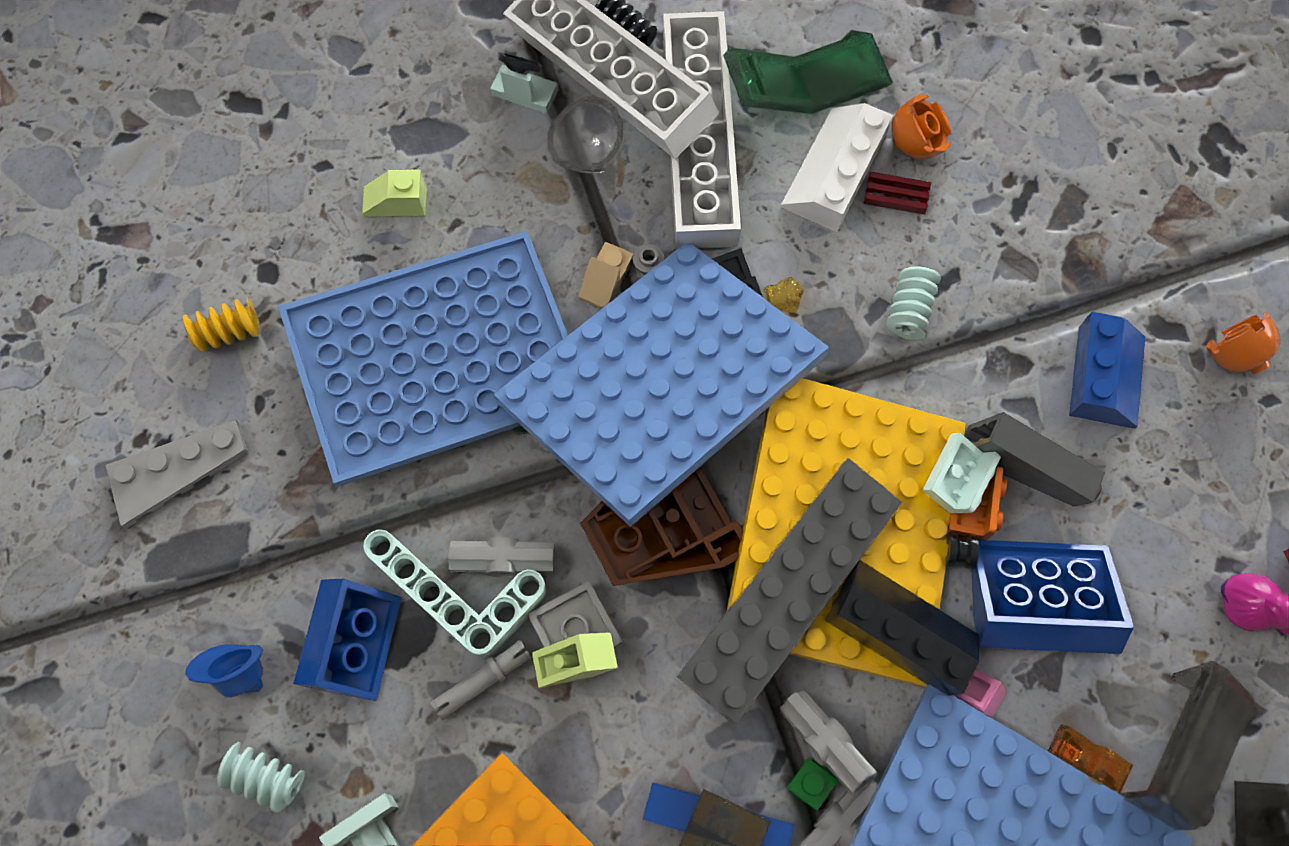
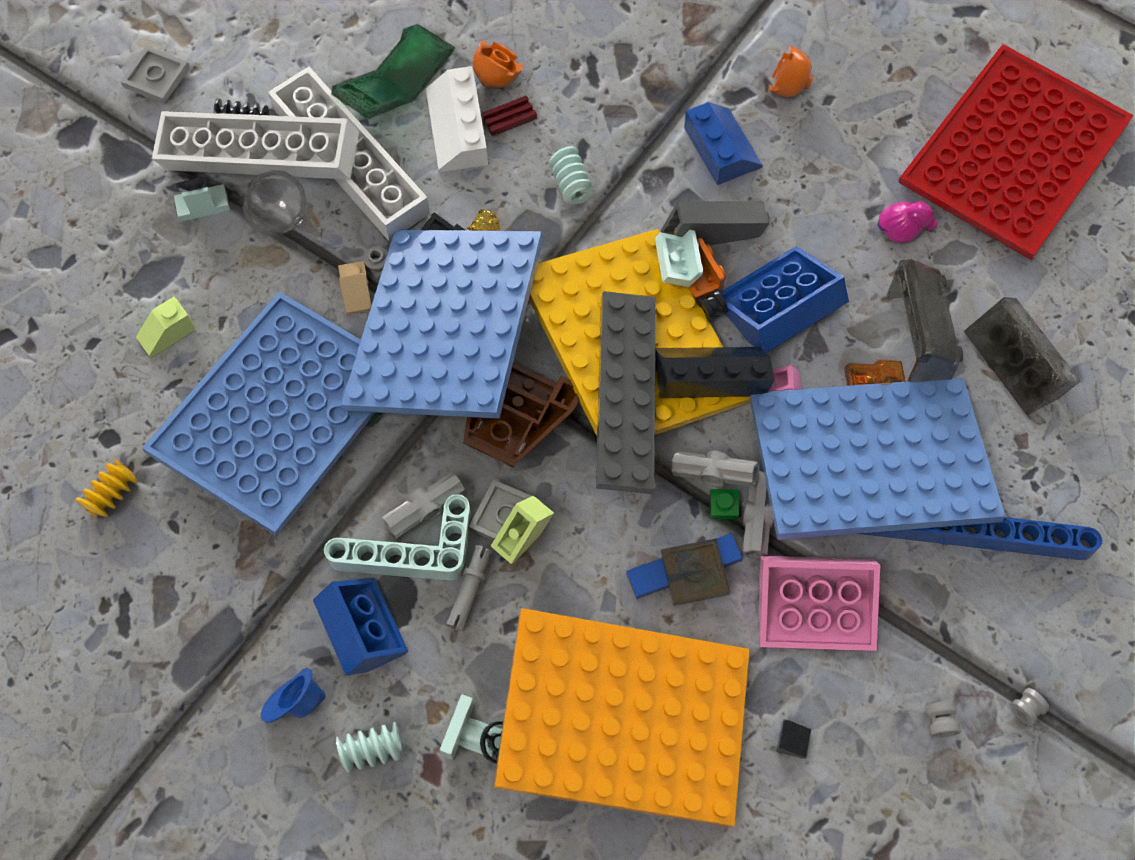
camera: 35 degrees left, 5 degrees down
light grey wing [105,420,248,529] -> none

